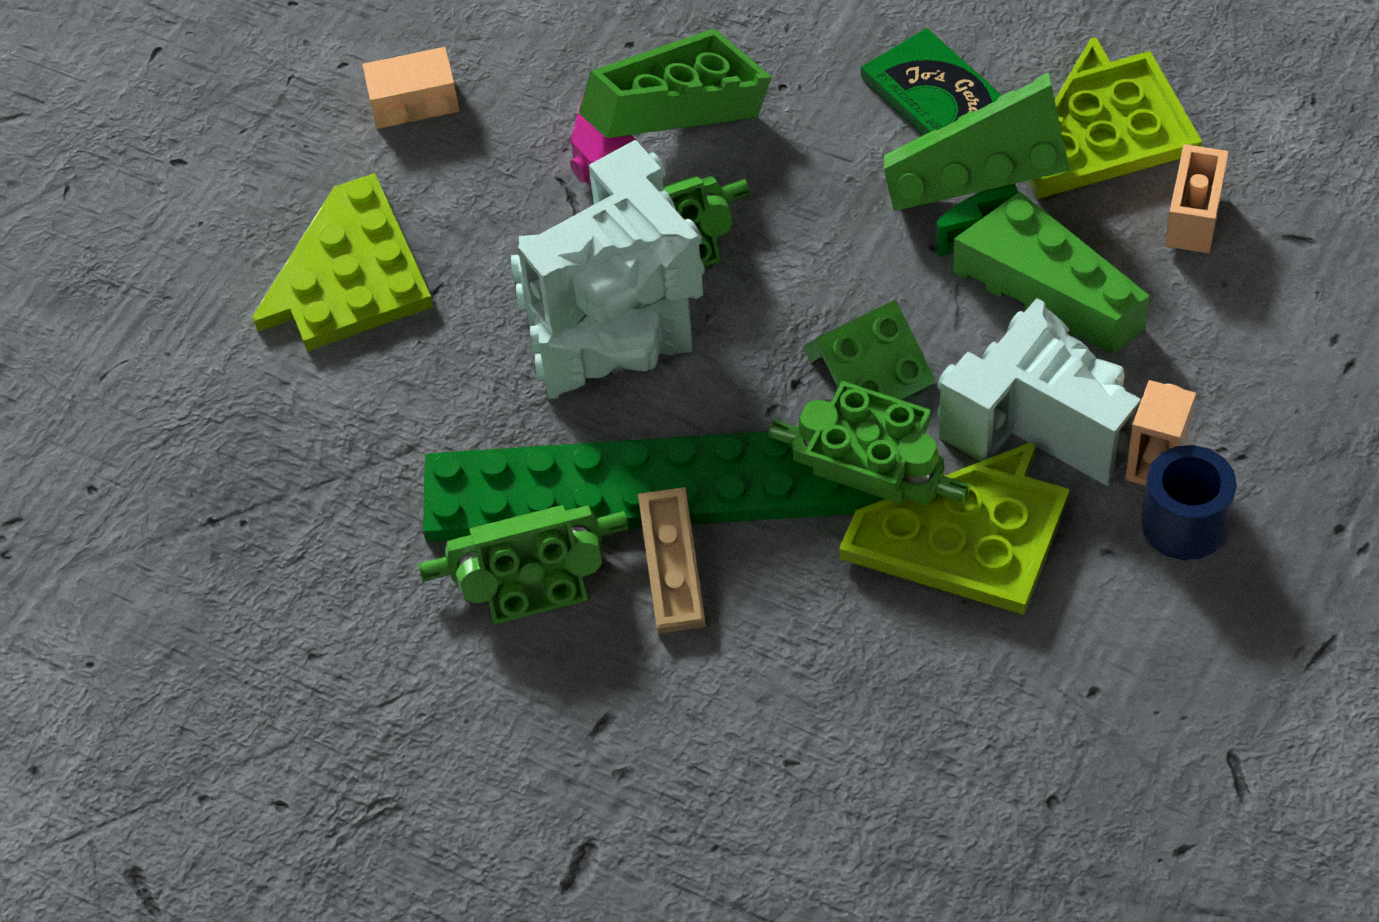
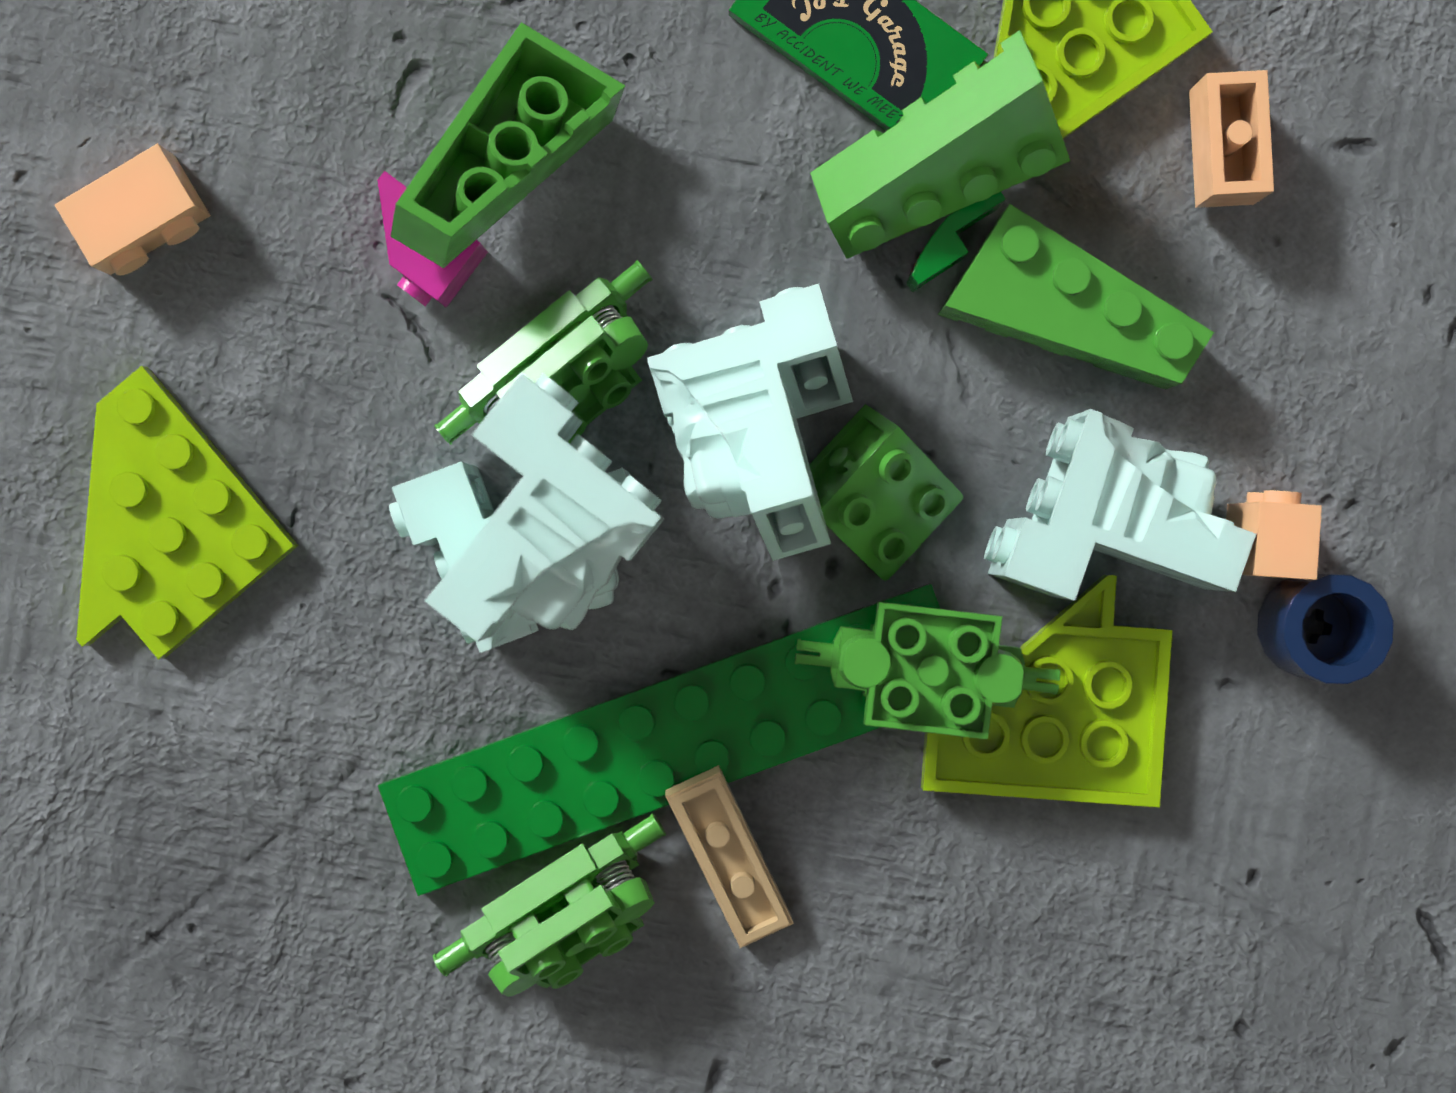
camera: 25 degrees left, 35 degrees up
none -> light aqua brick [647,283,853,561]

